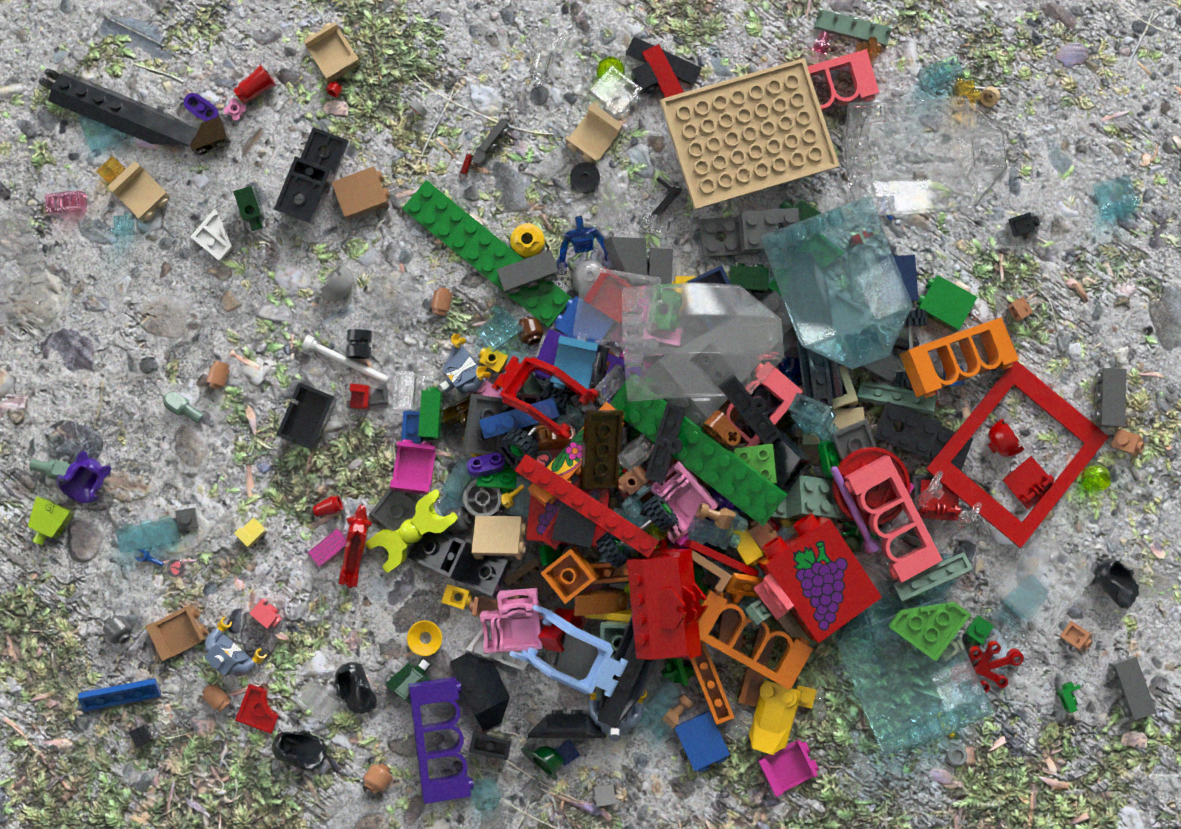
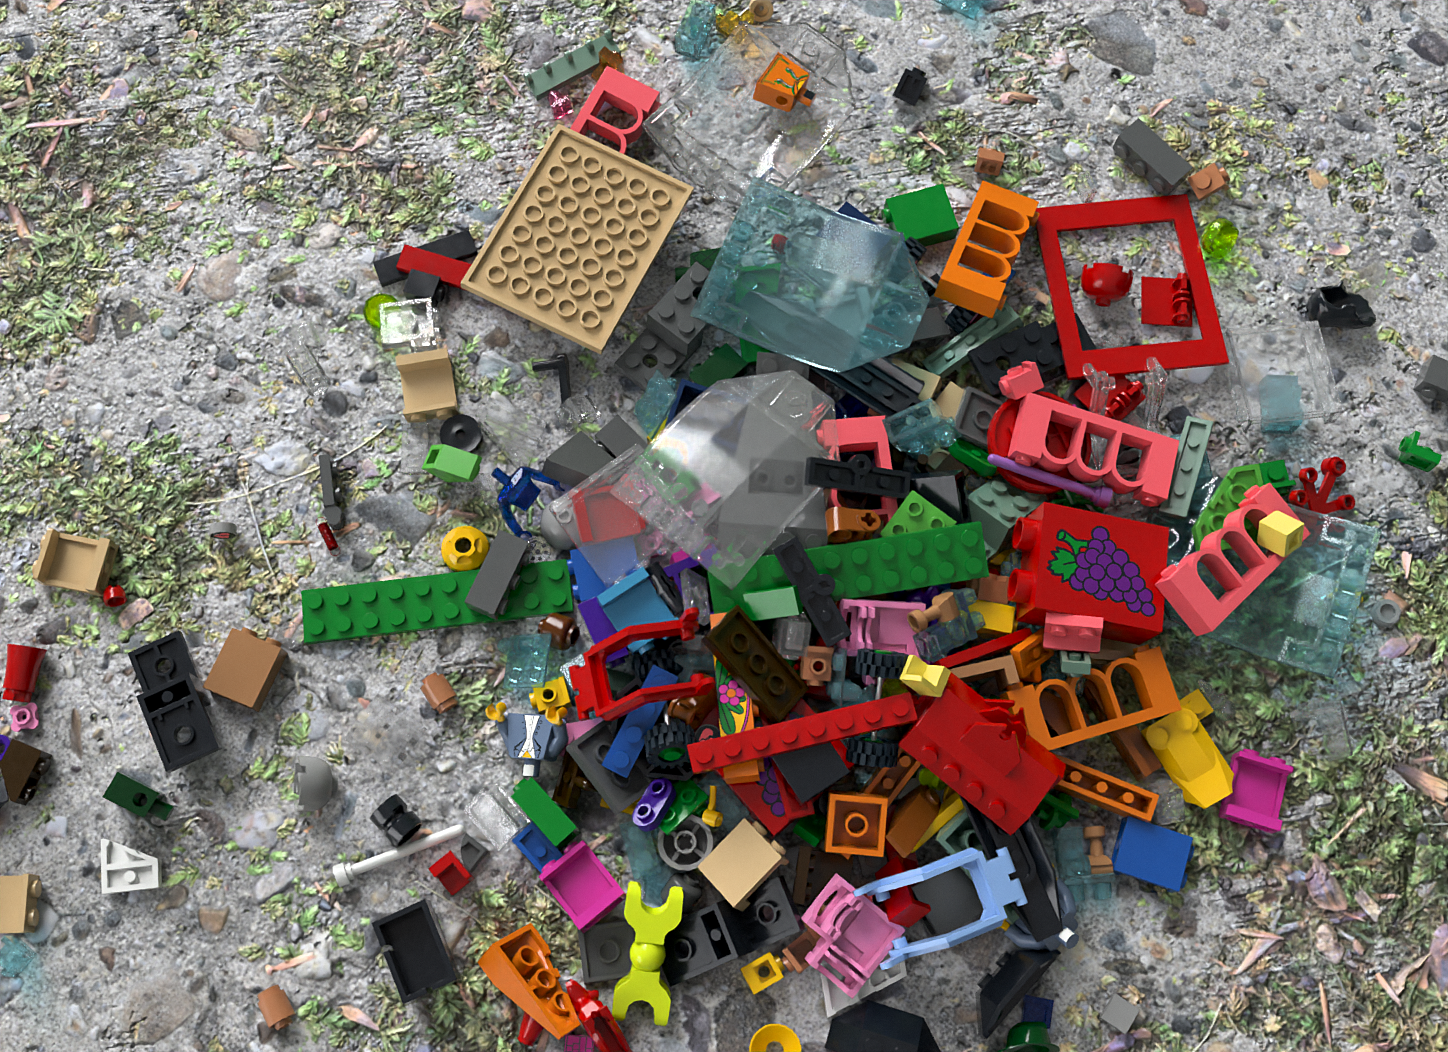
camera: 50 degrees left, 10 degrees down
nougat bracket [1060,621,1093,653] -> none
none -> bright green slope [421,444,482,482]
none -> orange wedge [477,923,581,1040]
none -> clear light blue hinge [633,369,677,440]
none -> tile [743,585,803,621]
none -> orange torso [752,52,817,112]
none -> light yellow panel [899,655,951,697]
none -> coral brick [998,361,1044,400]
none -> coral fence [1155,483,1311,637]
none -> light yellow panel [1257,511,1304,557]

